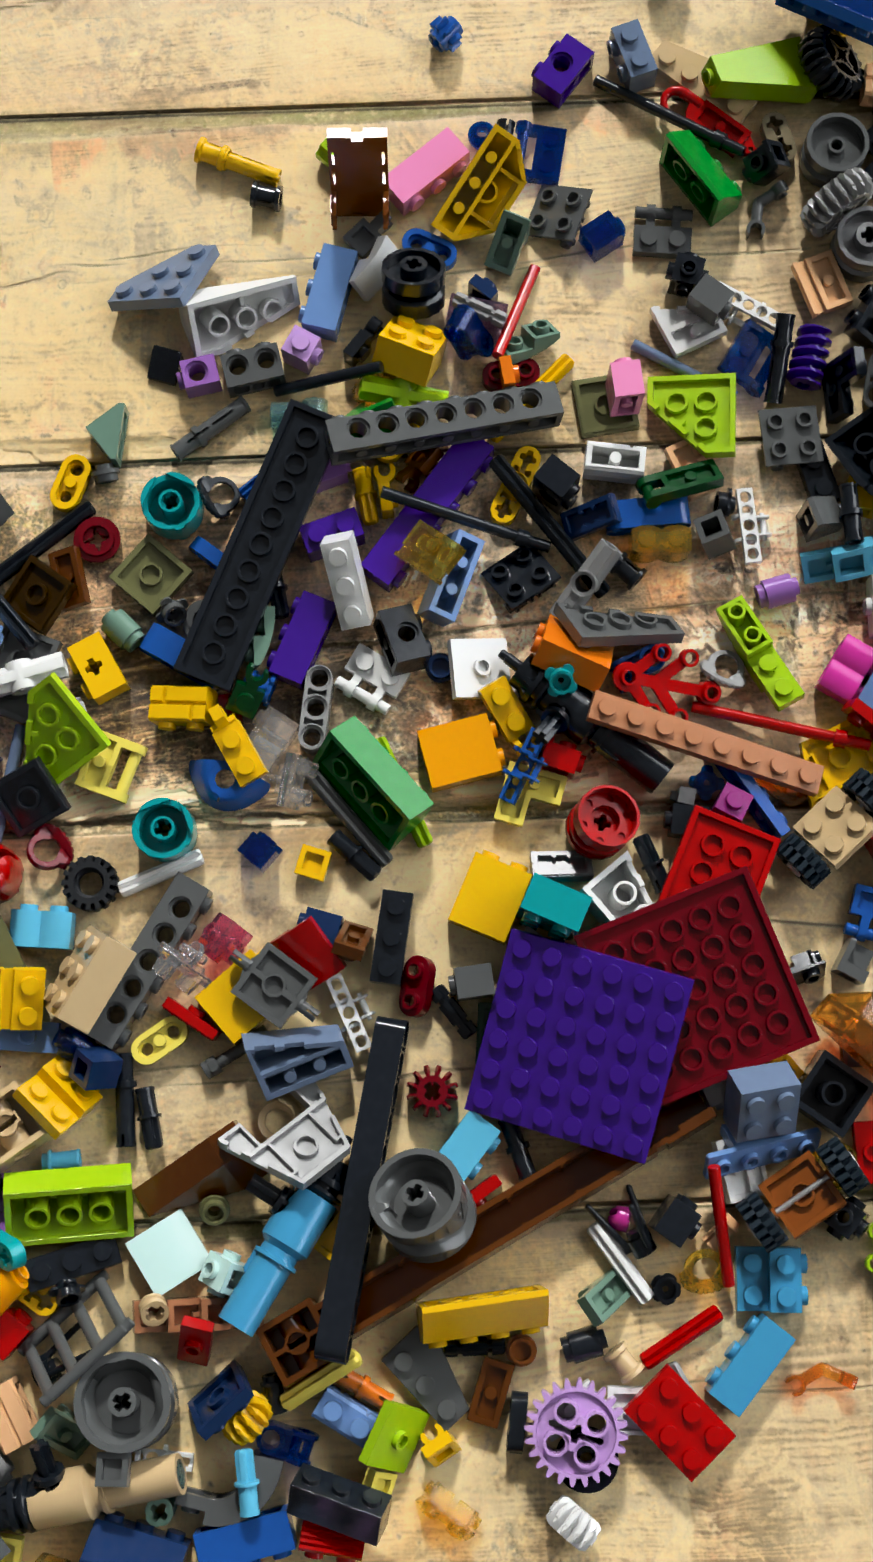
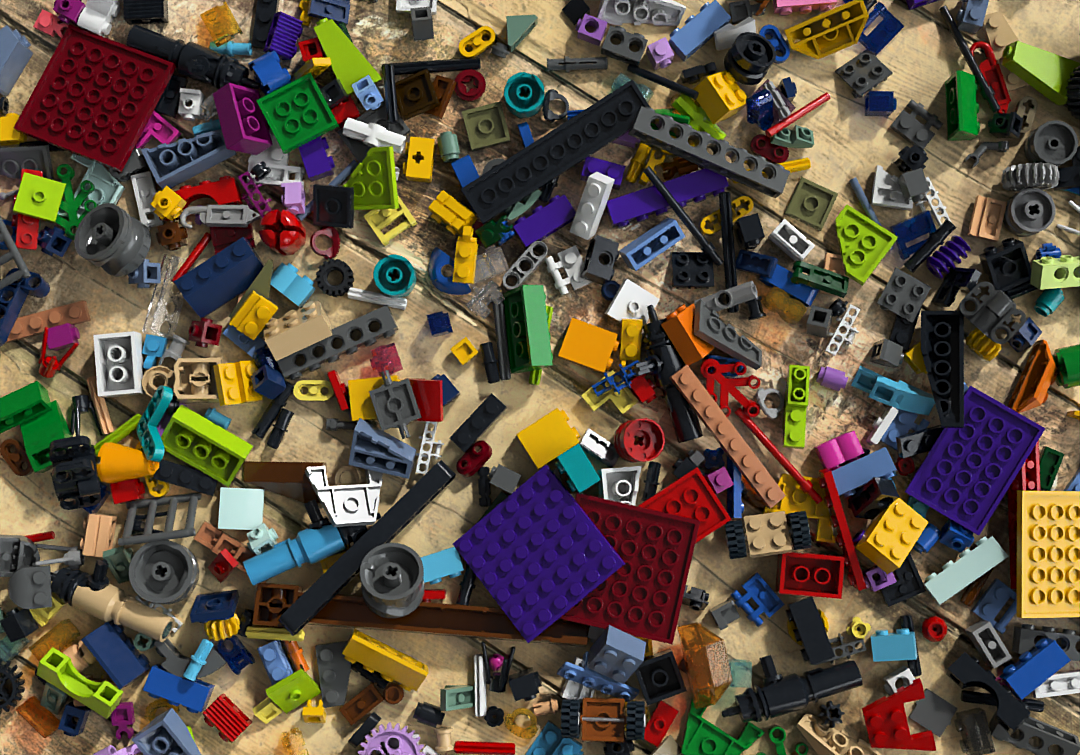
camera: 35 degrees right, 5 degrees up
black plate [48,1278,85,1307] -> none
dark grey plate [95,1452,132,1487] -> none
tan bush [138,1293,169,1327] -> none
clear hips [152,941,212,995] -> none
dark grey plate [156,597,188,627] -> none
olive plate [199,1194,230,1226] -> none
black brick [287,1463,392,1547] -> none
reddish brown plate [331,920,374,962] -> none
clear yellow plate [394,520,466,586] -> none
dark red gear [406,1065,458,1117] -> none
sand green slope [484,209,531,276] -> none
orange plate [498,355,520,389] -> none
teal plate [544,664,577,697] -> none
bright pink brick [605,357,645,417] -> none
red bar [707,1164,735,1288] -> none
black pin [838,482,864,545] -> none

